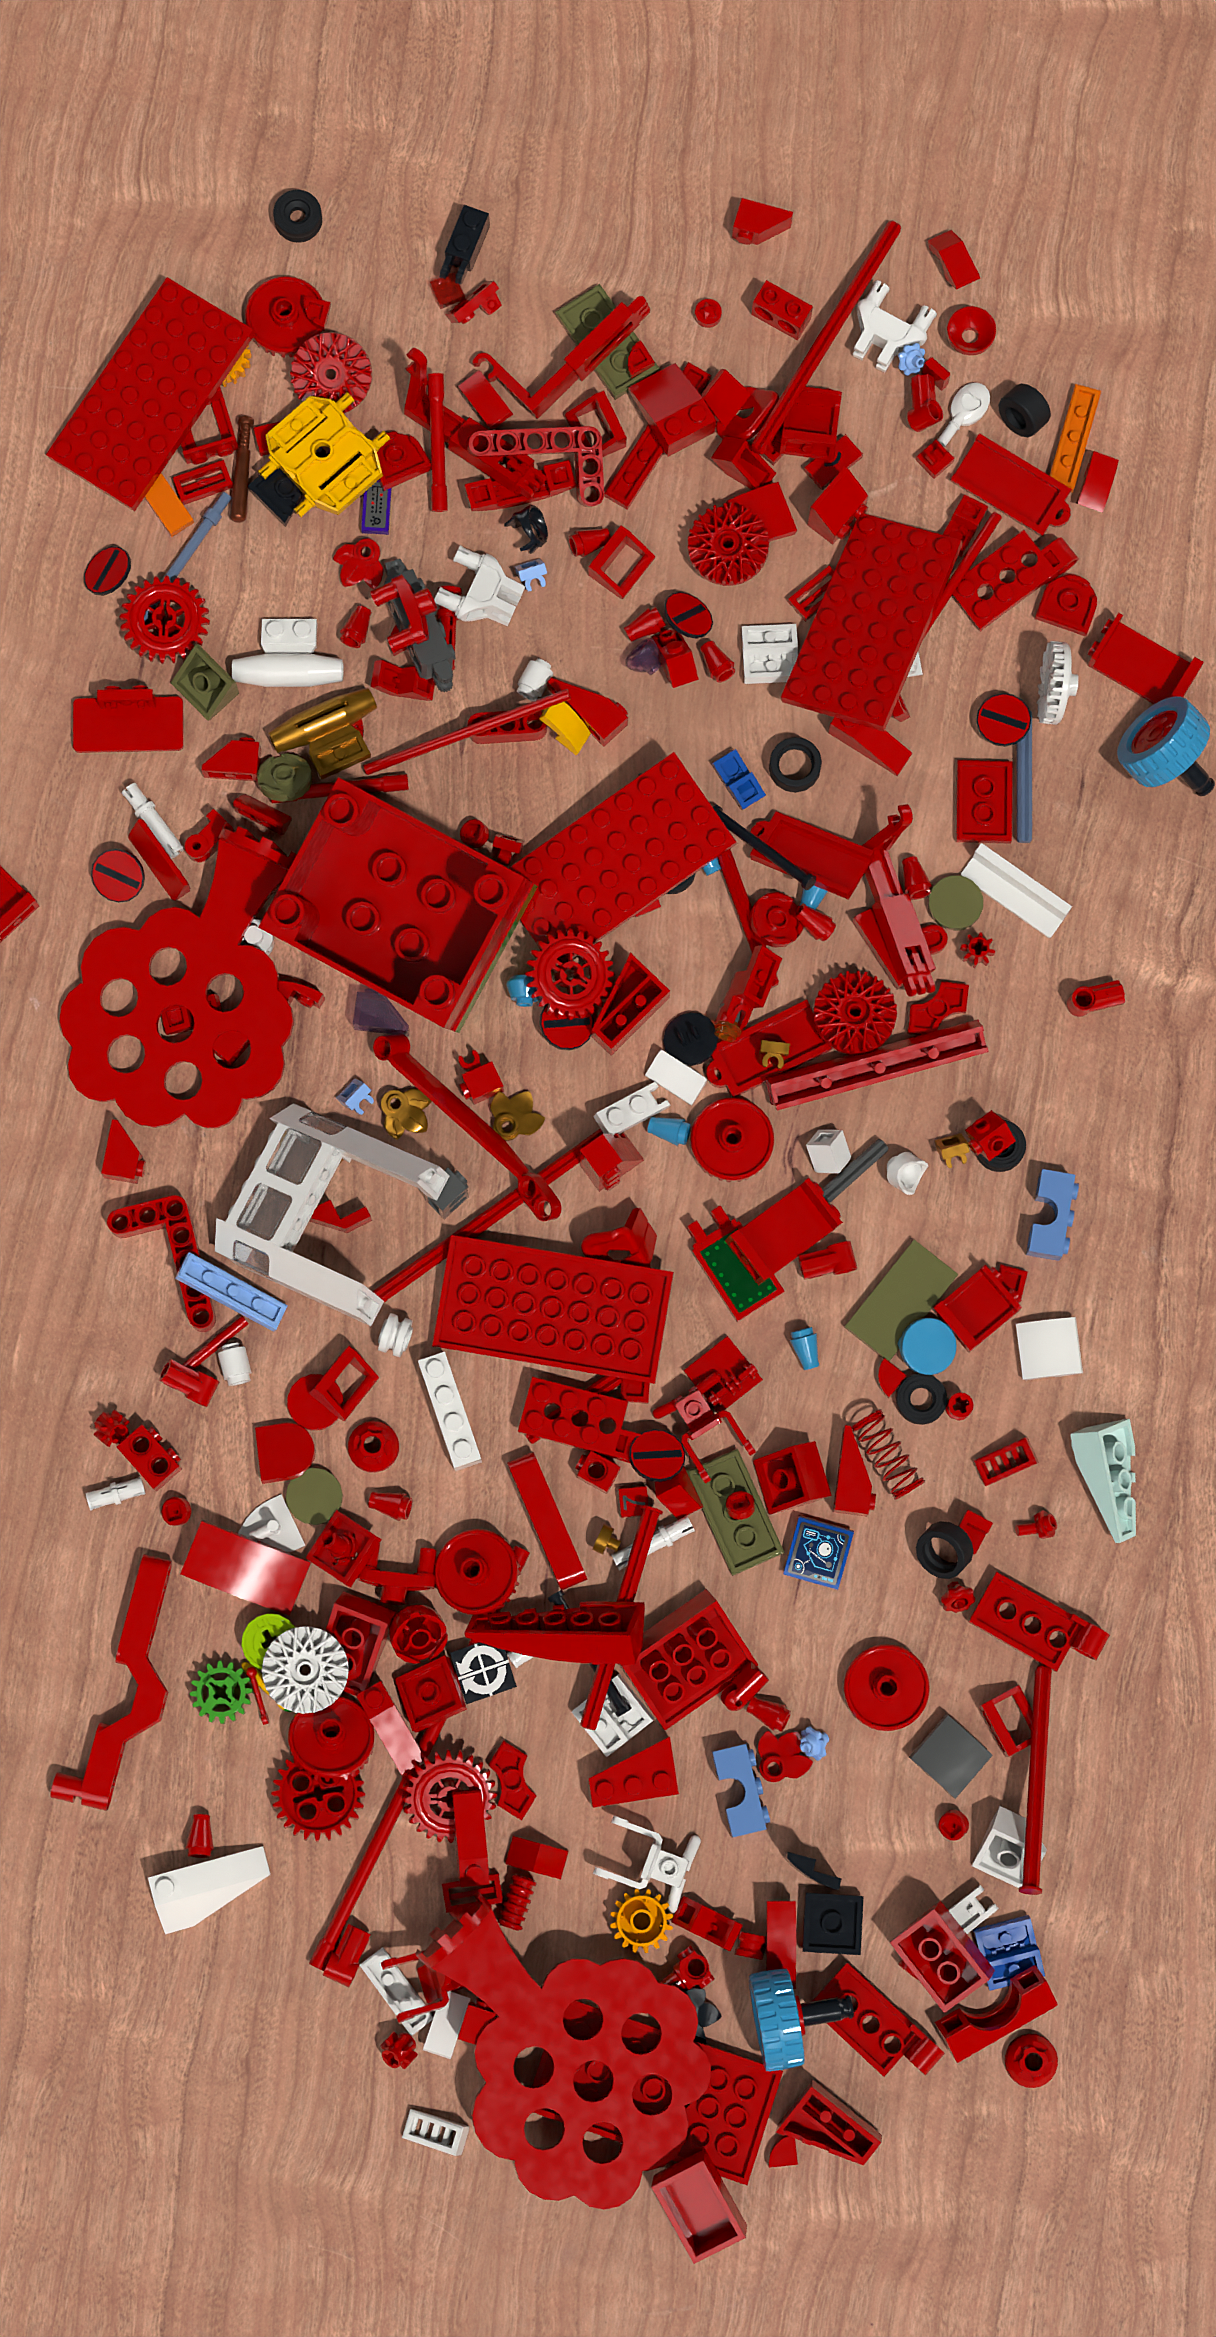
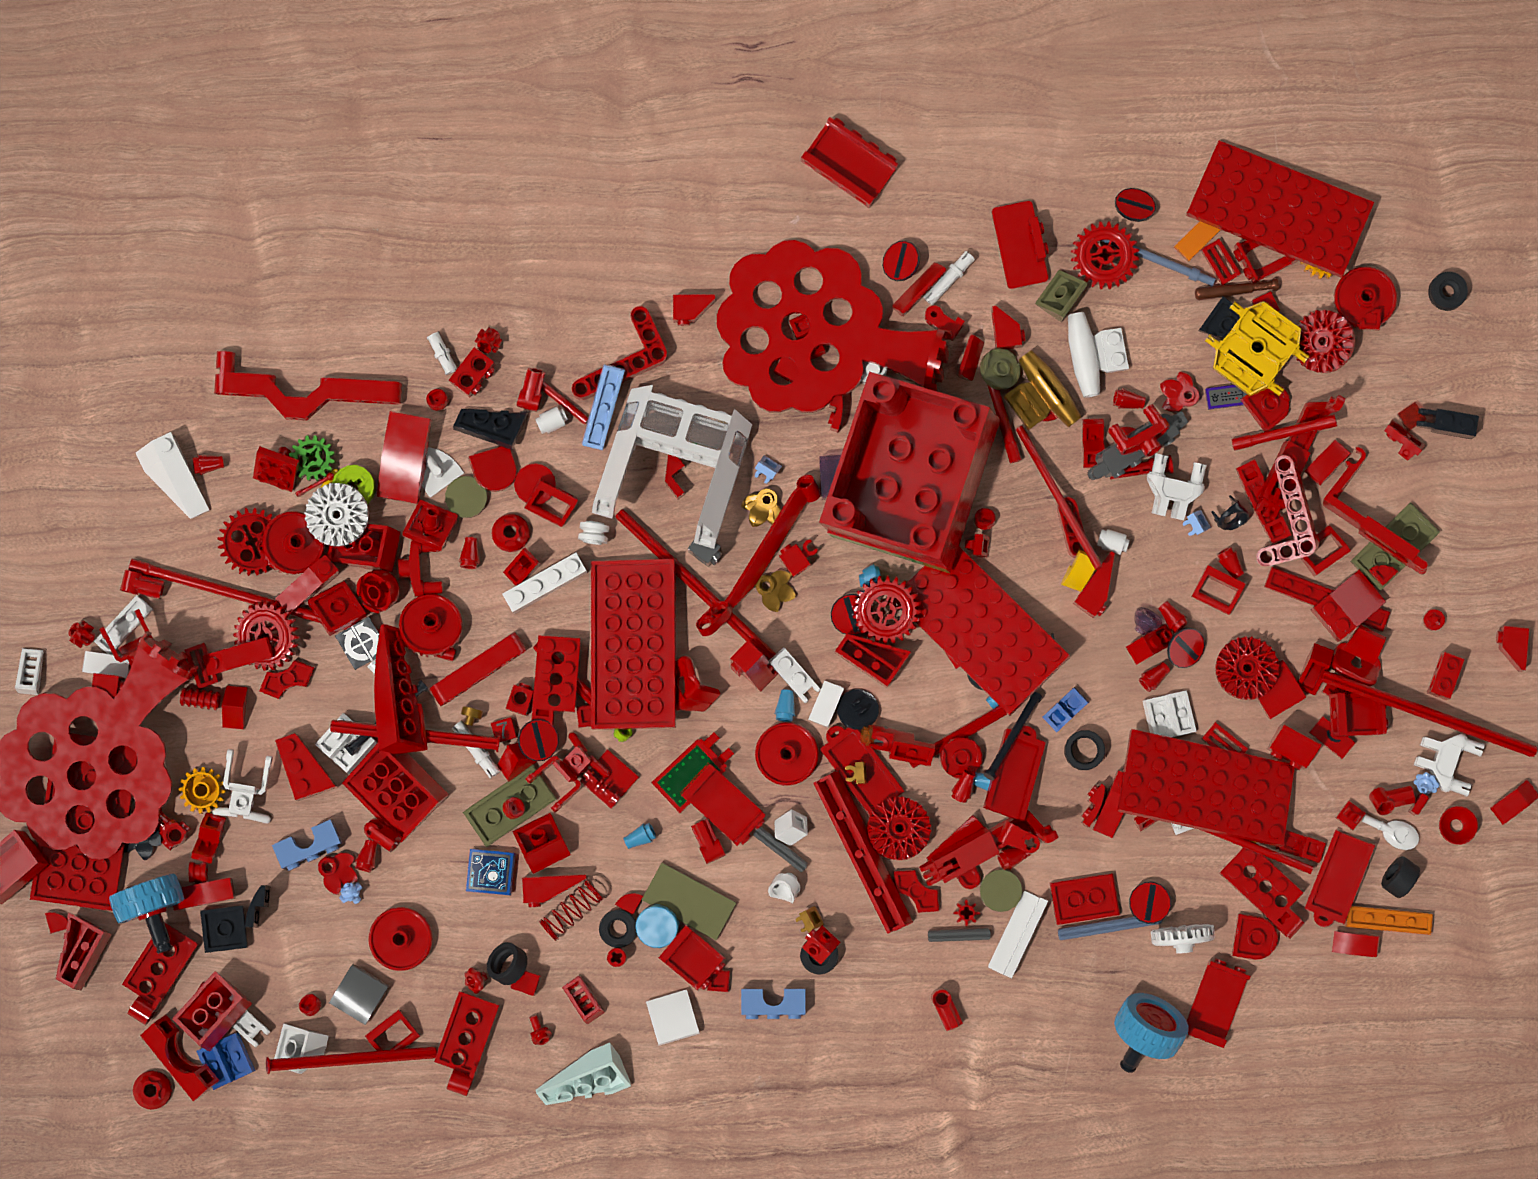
camera: 80 degrees right, 5 degrees up
none -> red plate [253,446,299,492]
none -> black wing [453,409,528,450]
none -> red slope [503,548,541,586]
none -> lime hinge [613,729,632,742]
none -> dark grey axle [928,928,991,942]
none -> red piece [997,821,1040,853]
none -> red slope [1081,784,1105,828]

